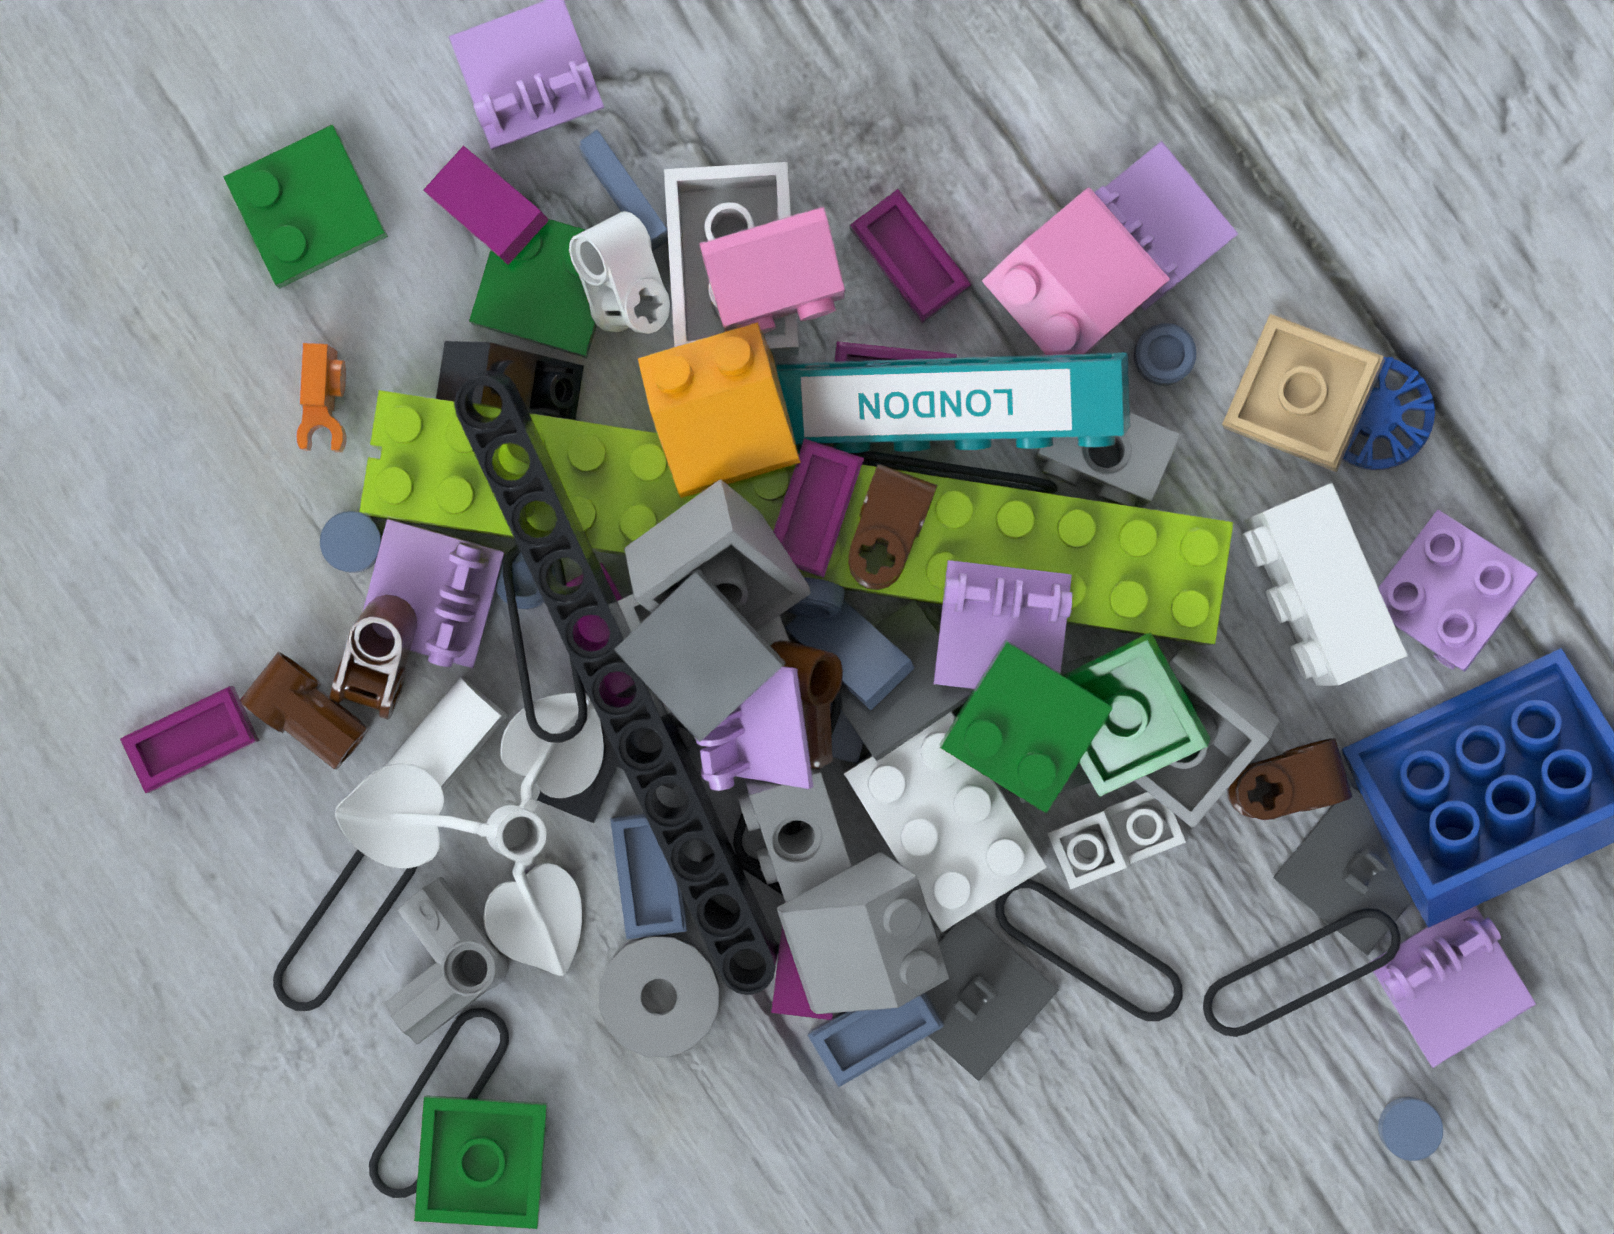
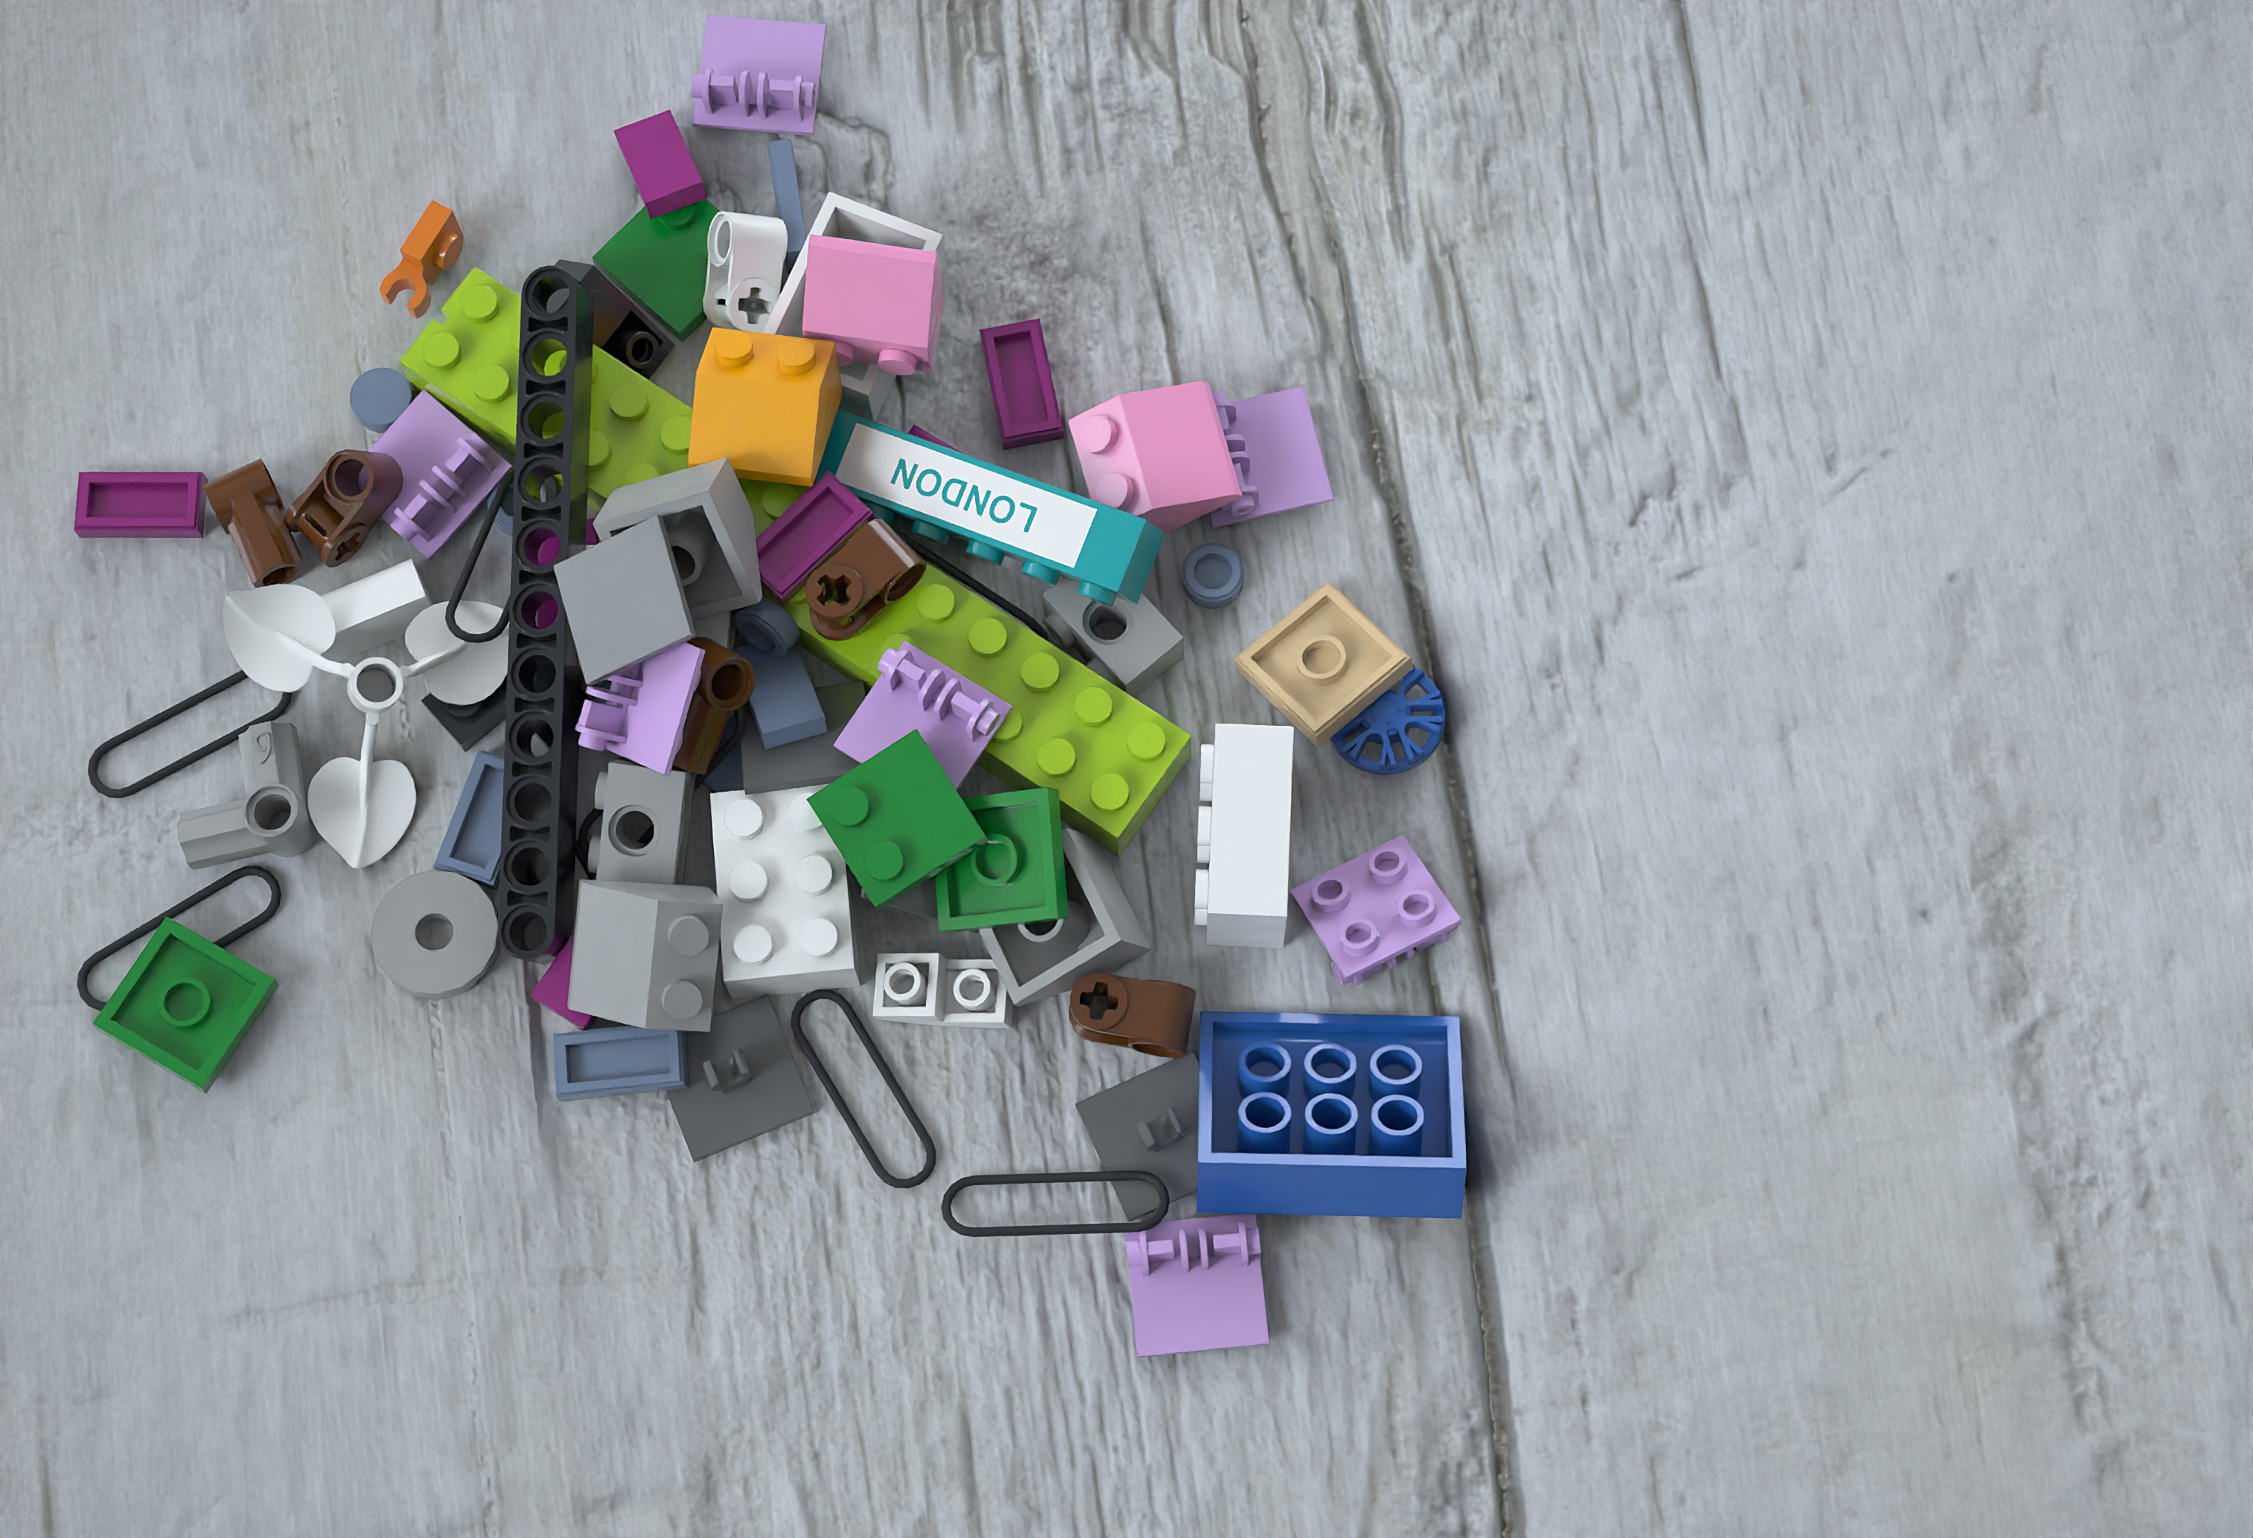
camera: 30 degrees right, 15 degrees down
green plate [223,124,388,289] -> none
sand blue tile [1378,1097,1443,1161] -> none

